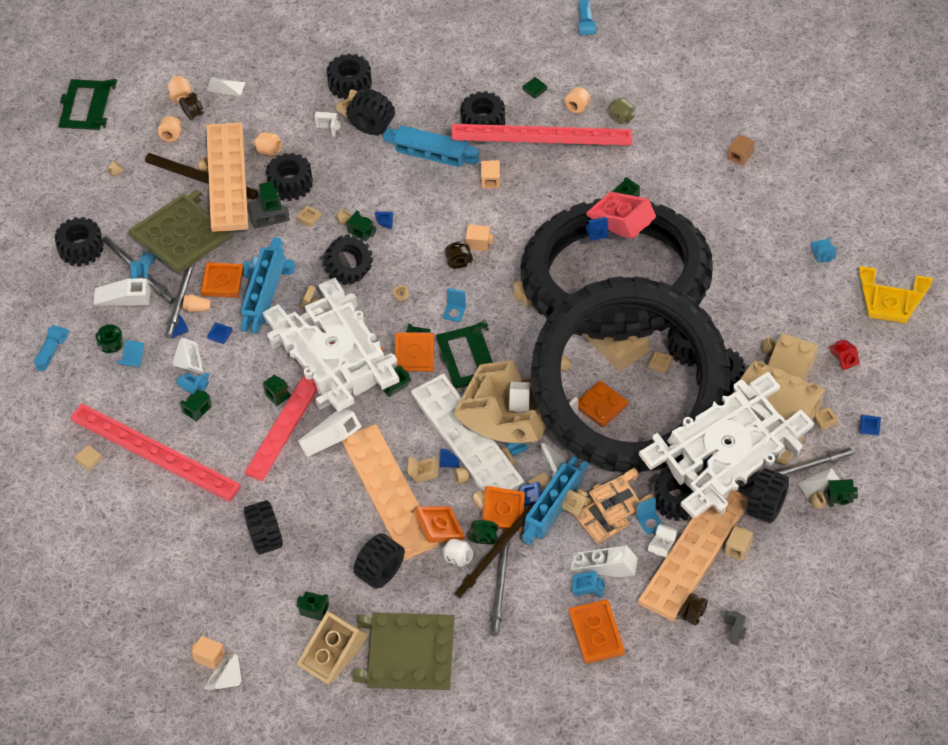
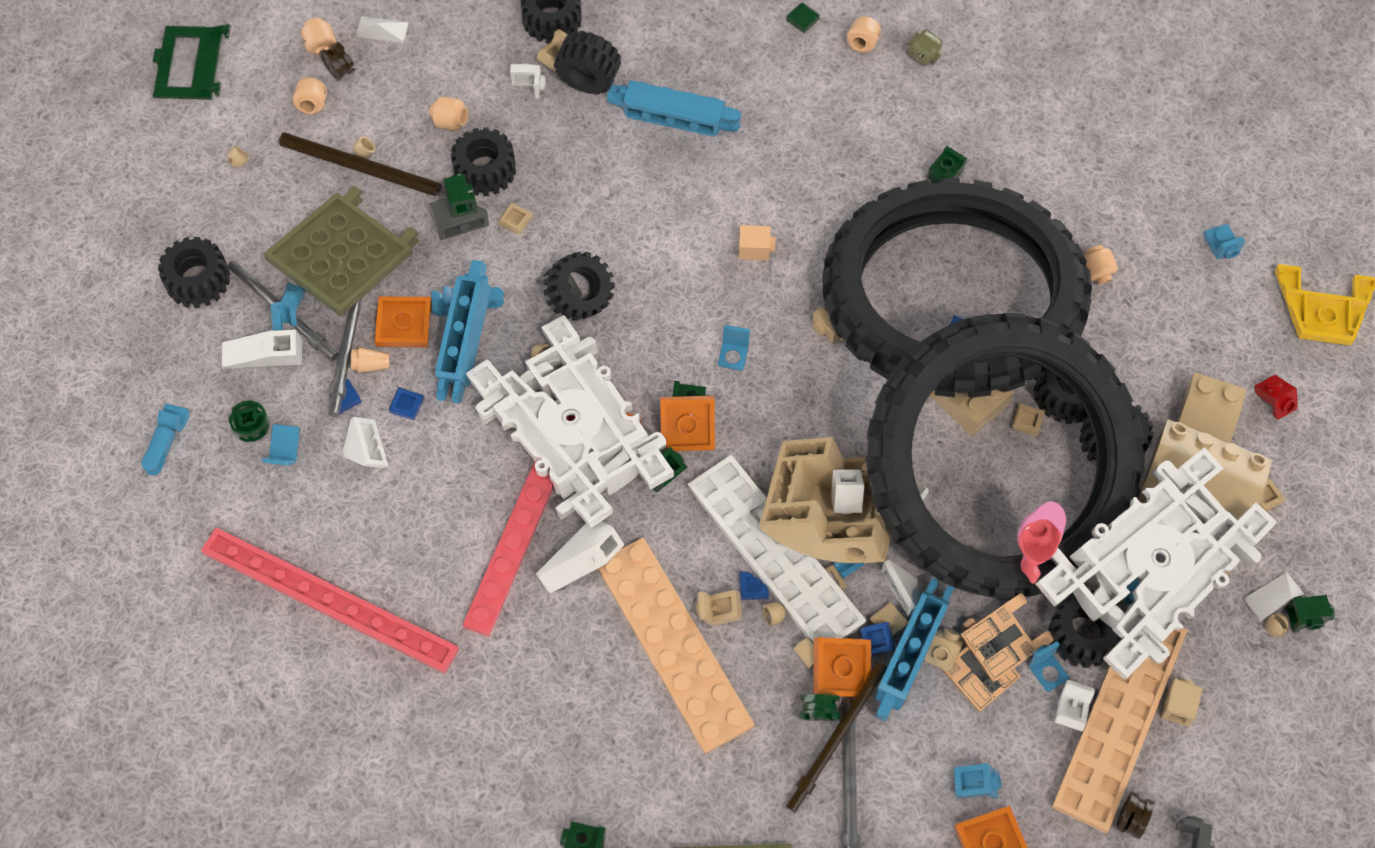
camera: 10 degrees left, 10 degrees up
tan tile [74,445,103,471] -> none
dark azure bracket [176,372,210,394] -> none
dark green brick [180,389,212,422] -> none
light nougat plate [206,123,248,232] -> none
black tyre [243,500,283,555] -> none
dark green brick [263,375,291,406] -> none
tan tile [299,285,316,310] -> none
tan hinge [336,209,352,225] -> none
dark green brick [346,210,377,241] -> none
black tyre [353,533,405,589] -> none
blue tile [375,212,393,229] -> none
tan hinge [393,285,409,302] -> none
orange plate [414,506,465,543] -> none
dark green piece [436,320,493,389] -> none
white head [442,539,473,567] -> none
dark brown wheel [445,241,473,269] -> none
coral plate [452,124,632,146] -> none
black tyre [460,91,506,125] -> none
light nougat brick [481,160,500,188] -> none
white slope [570,545,638,577] -> none
orange plate [578,380,629,428] -> none
coral slope [586,192,656,239] -> none
blue bracket [586,217,608,241] -> none
medium nougat brick [727,134,755,166] -> none
flat silver bar [739,448,853,489] -> none
black tyre [747,468,789,523] -> none
tan hinge [761,337,776,354] -> none
blue tile [859,415,881,436] -> none
none -> coral hair [1017,501,1066,584]
none -> light nougat head [1083,245,1118,285]

